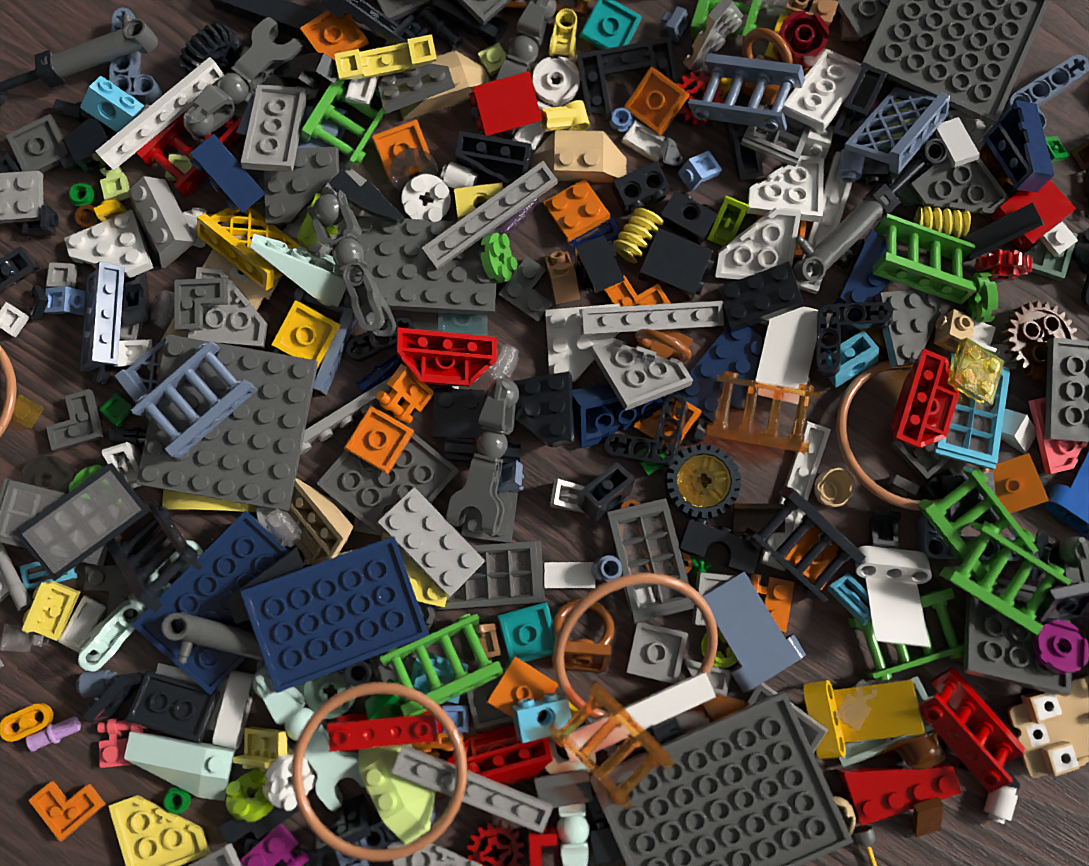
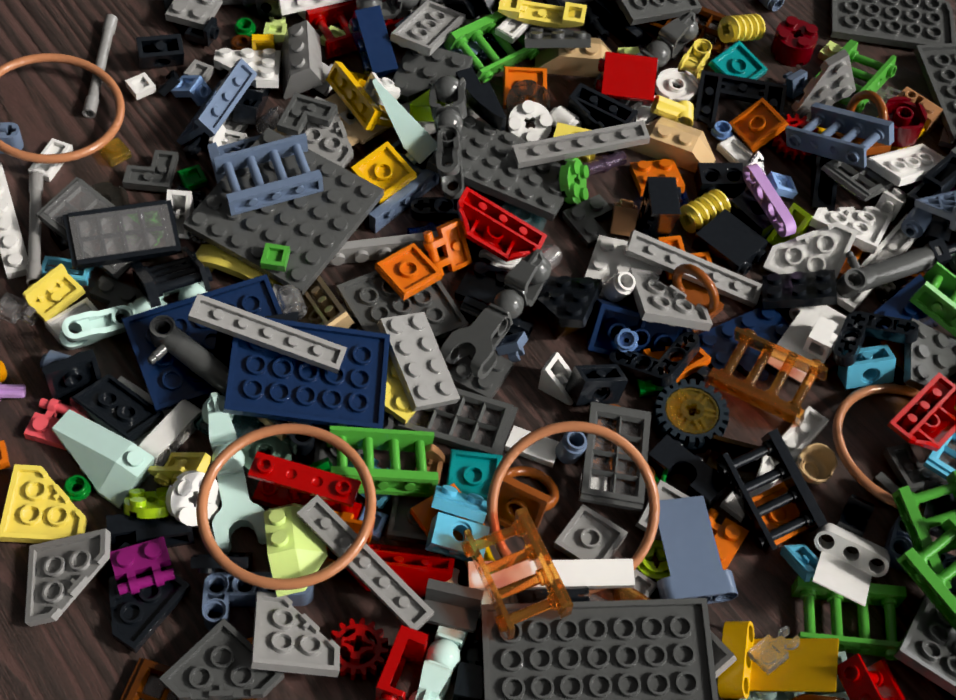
camera: 15 degrees right, 25 degrees down
none -> light grey plate [188,294,347,374]
none -> bright green tile [260,243,290,272]
none -> white brick [363,72,400,106]
none -> medium azure plate [431,485,487,524]
none -> white brick [603,272,636,302]
none -> medium blue plate [614,328,639,352]
none -> lavender beam [742,163,797,237]
none -> white brick [803,316,838,361]

